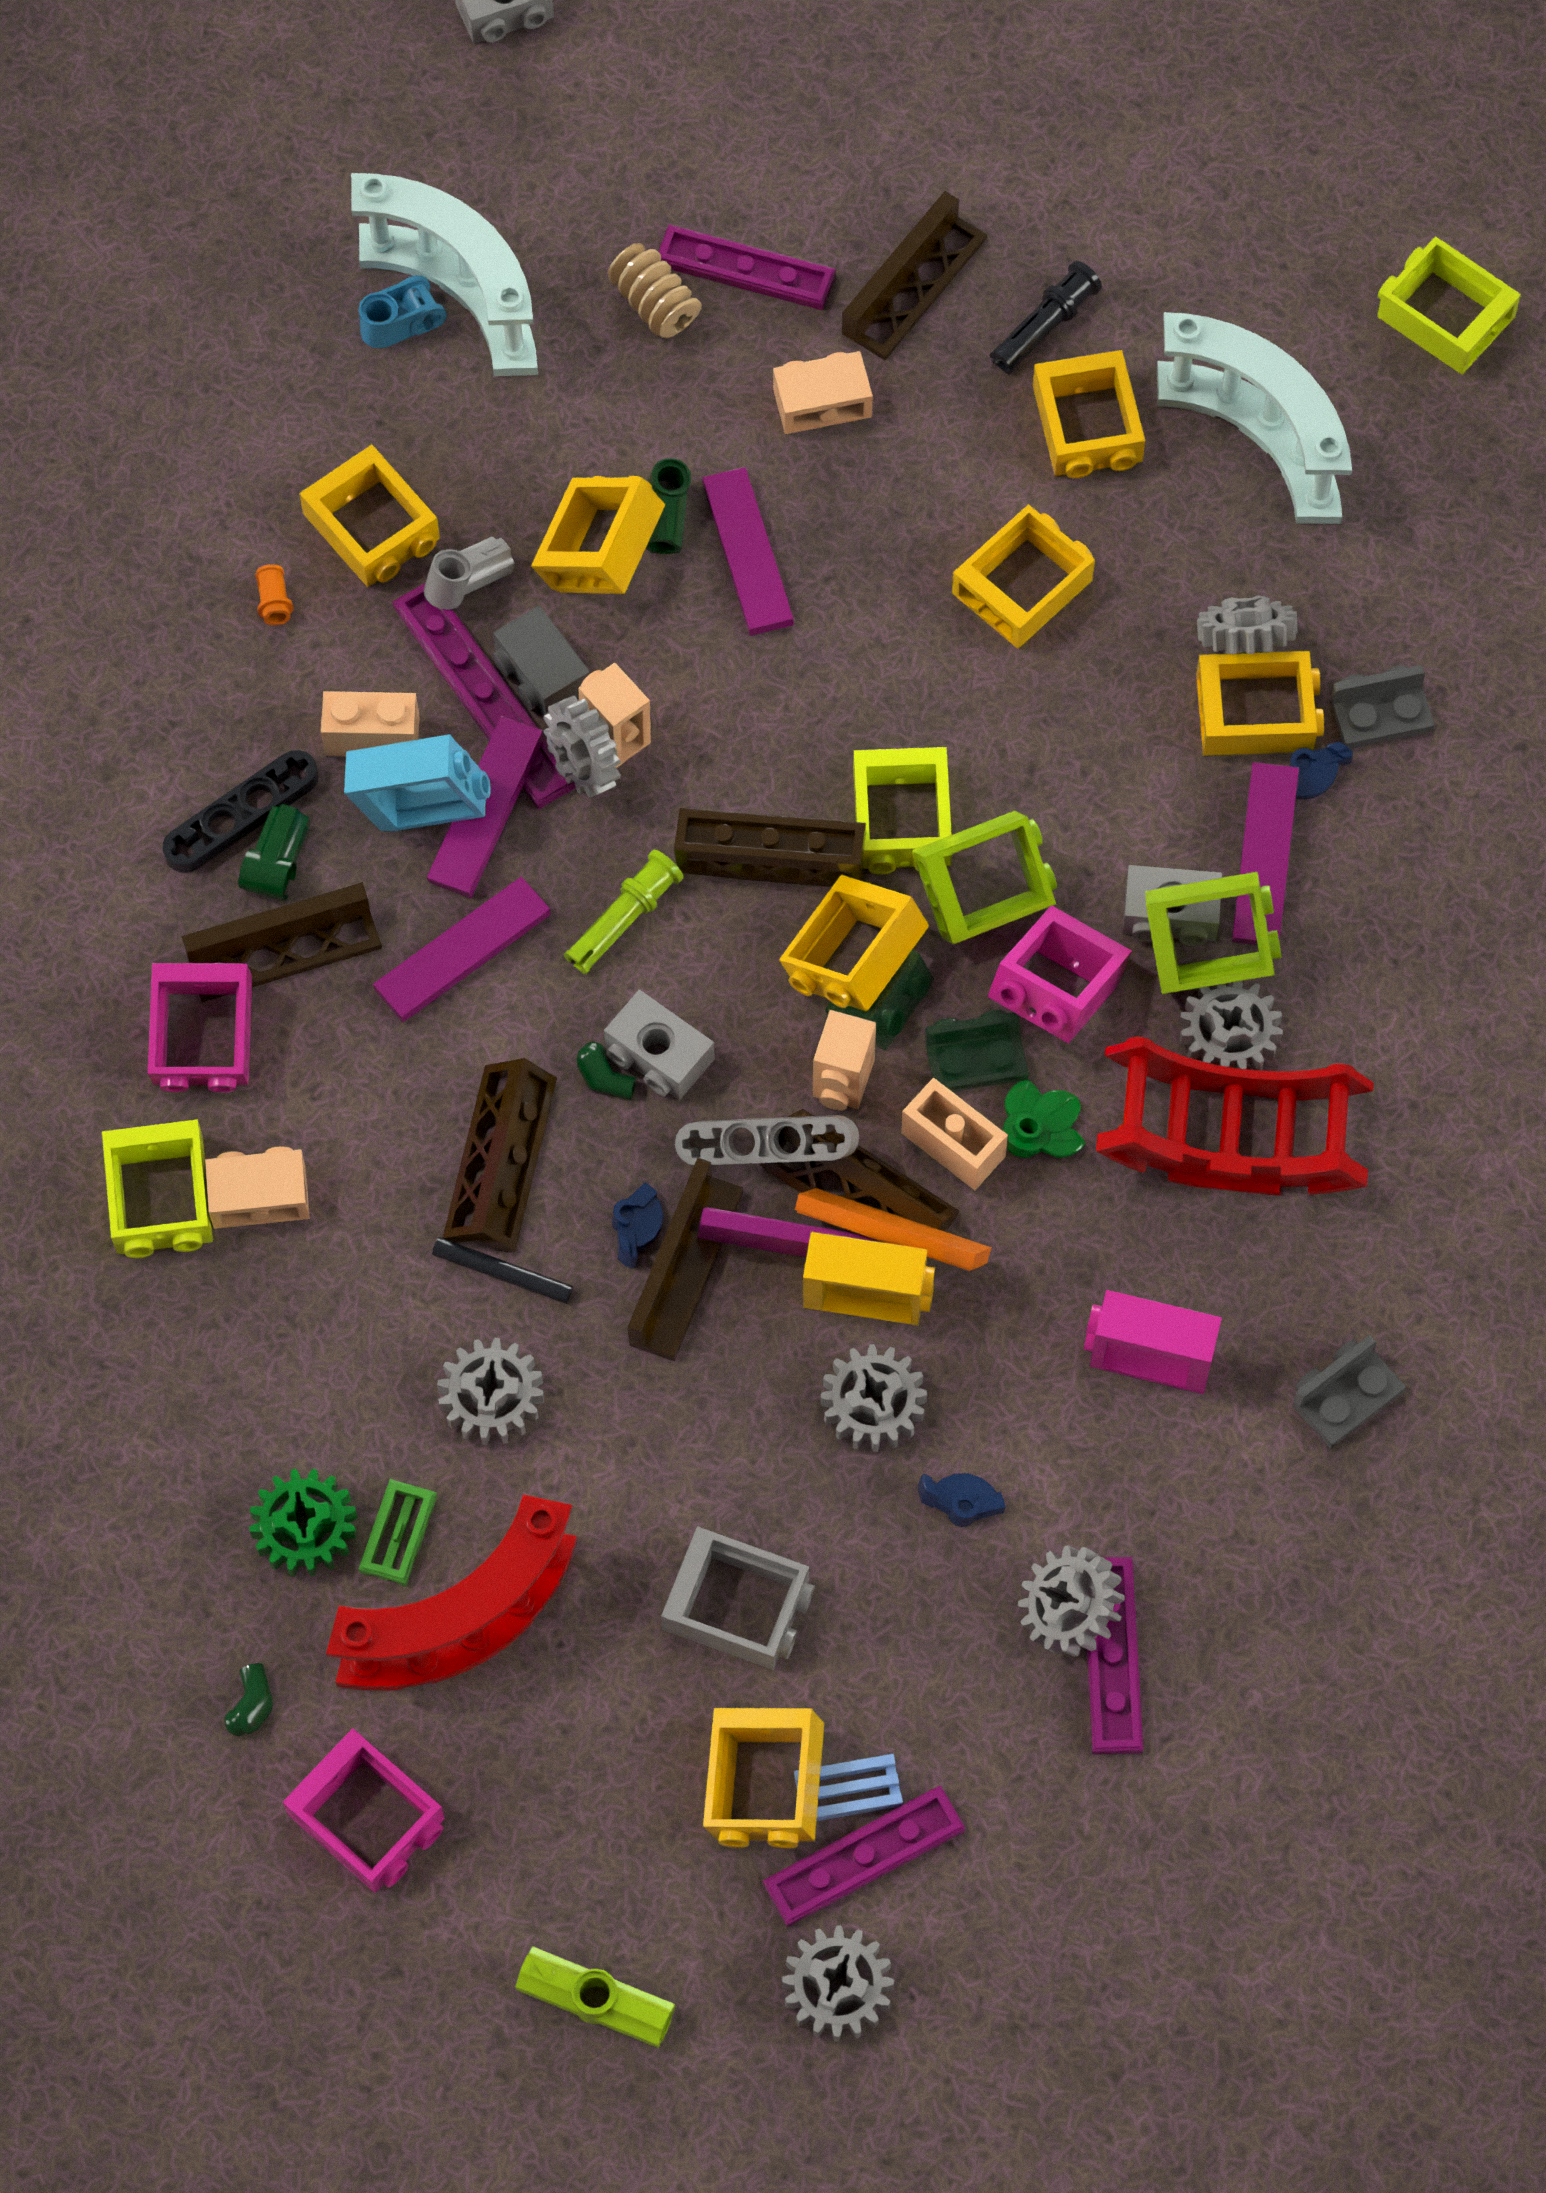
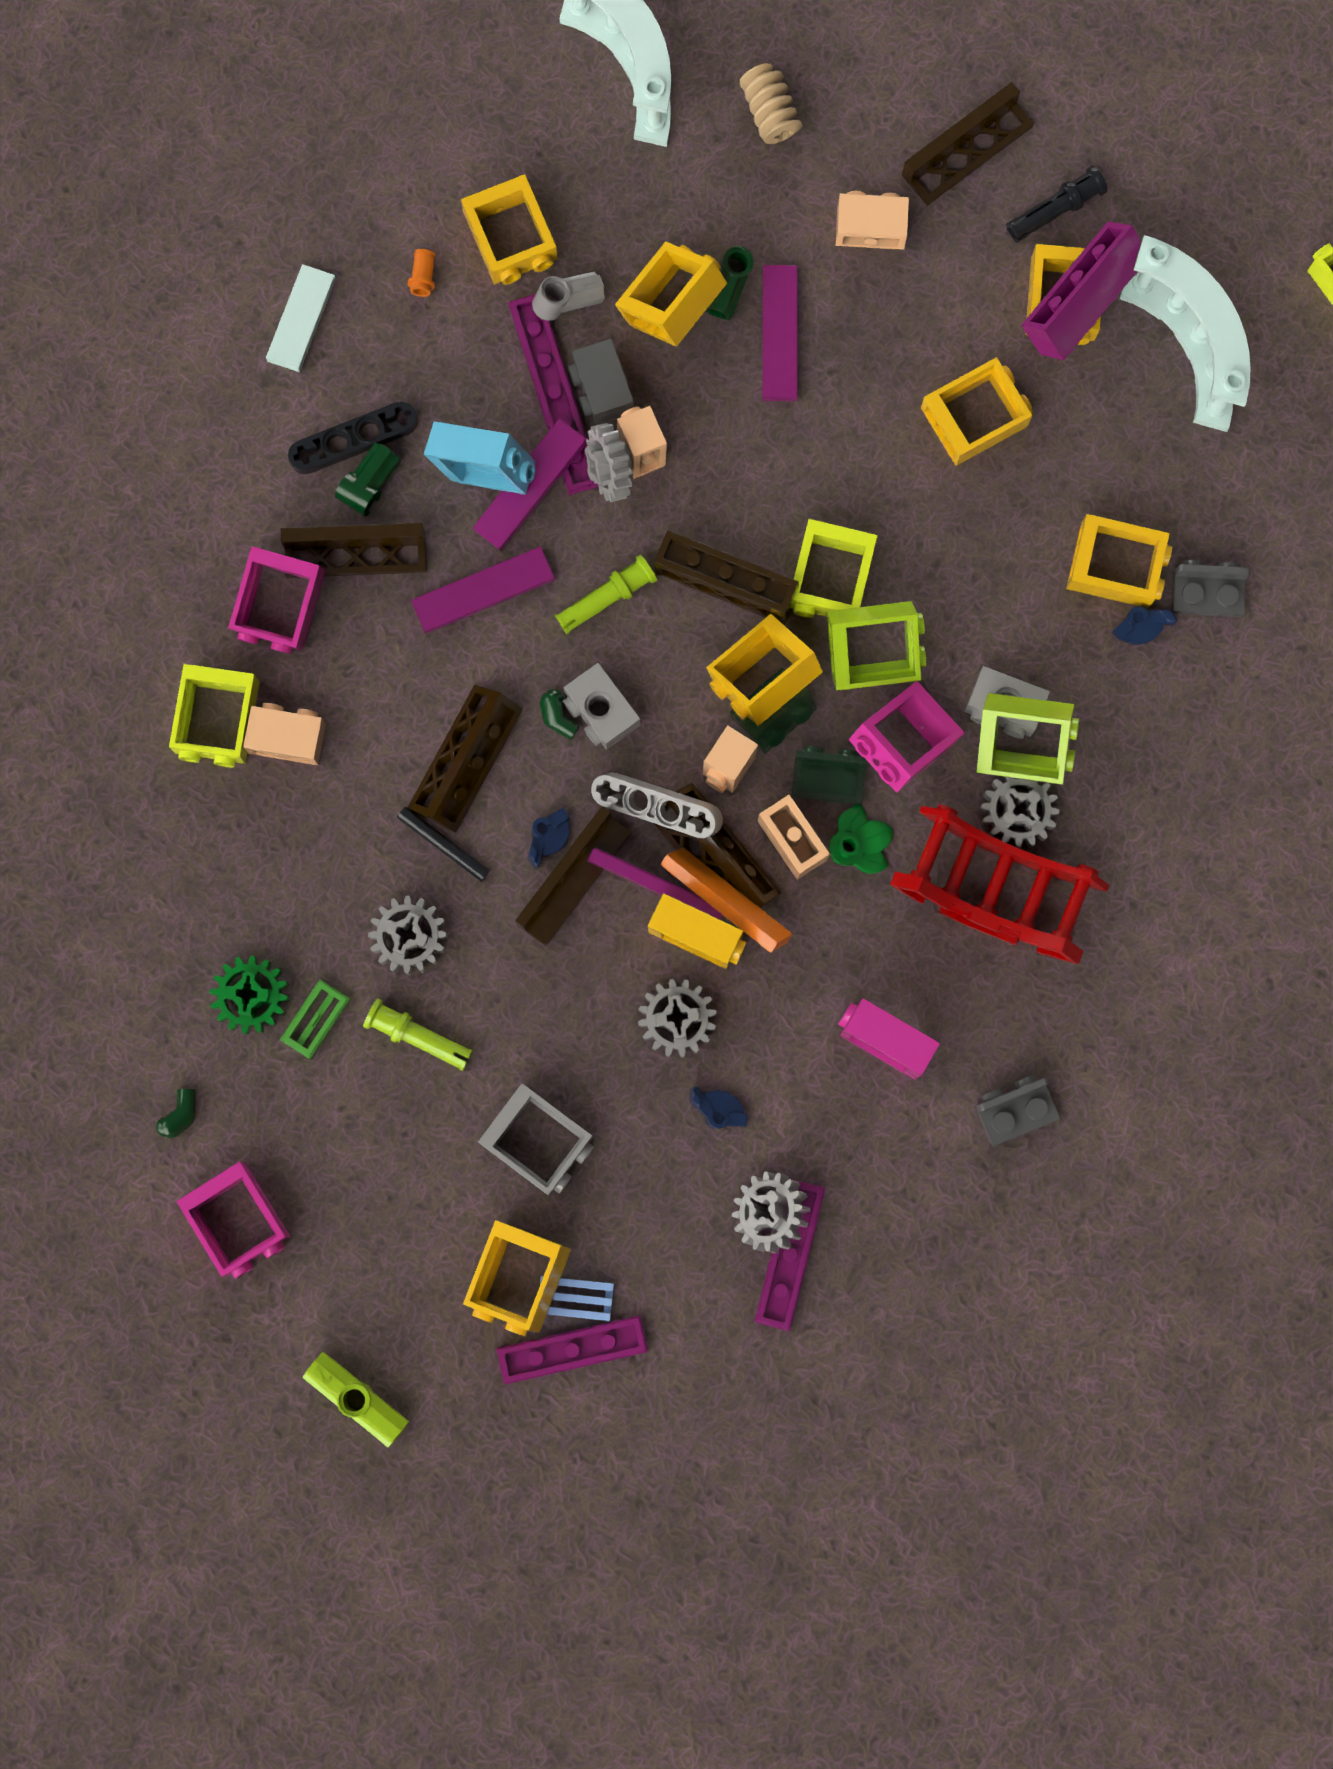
camera: 15 degrees right, 15 degrees up
light nougat brick [321,691,420,756] -> none
red fence [326,1494,577,1691] -> none
dark azure piece [359,275,447,348] -> none
magenta tile [658,224,836,311] -> none
light grey gear [782,1925,894,2042] -> none
light grey gear [1197,595,1298,654] -> none
magenta tile [1232,762,1299,945] -> none
none -> light aqua tile [266,264,336,372]
none -> lime pin [363,998,473,1071]
none -> magenta brick [1021,221,1142,360]

